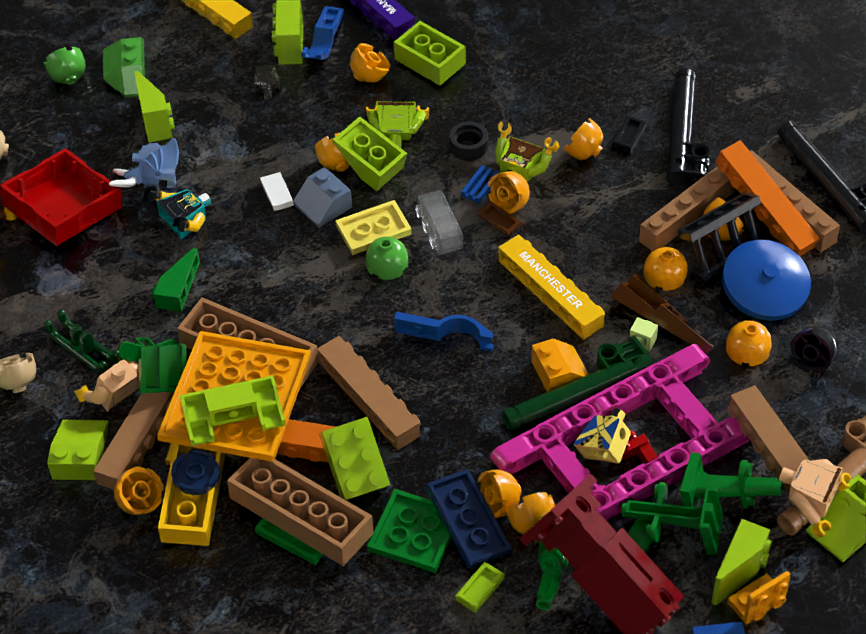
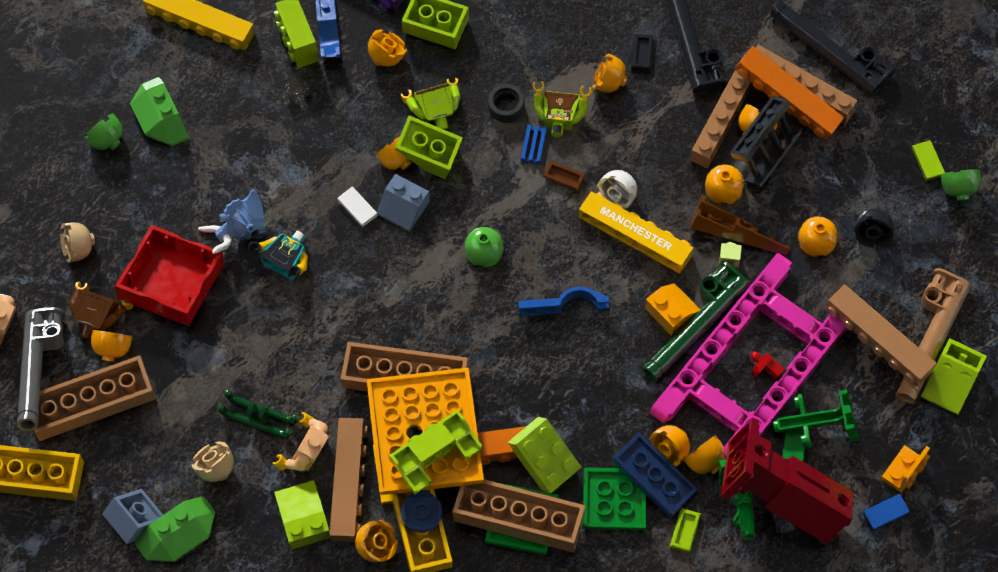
camera: 20 degrees left, 15 degrees up
green piece [118,337,186,394] -> none
lime slope [134,71,175,143] -> none
green slope [152,248,200,312] -> none
medium nougat brick [317,336,421,450] -> none
light yellow plate [336,200,412,255] -> none
clear brick [415,189,463,255] -> none
light orange cylinder [488,171,530,214] -> none
light yellow torso [574,408,630,463] -> none
green piece [680,452,783,508] -> none
lime slope [711,519,772,605] -> none
blue dish [722,240,811,321] -> none
light nougat torso [779,459,851,538] -> none
none -> white cylinder [597,170,637,209]

